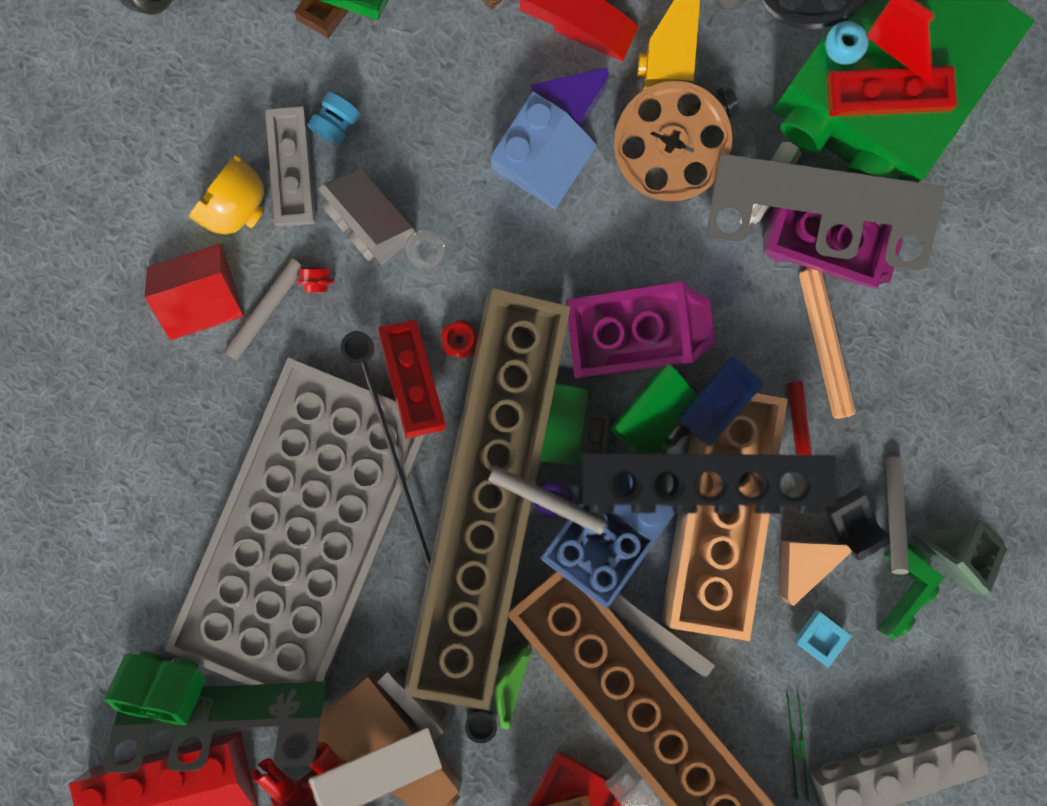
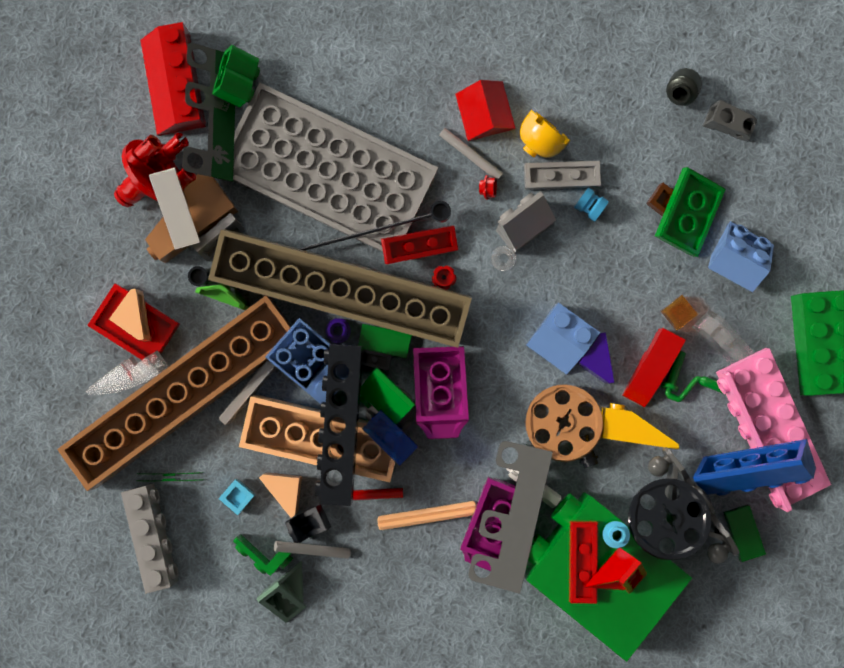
camera: 90 degrees right, 0 degrees up
light grey bar [488,465,608,535] -> none

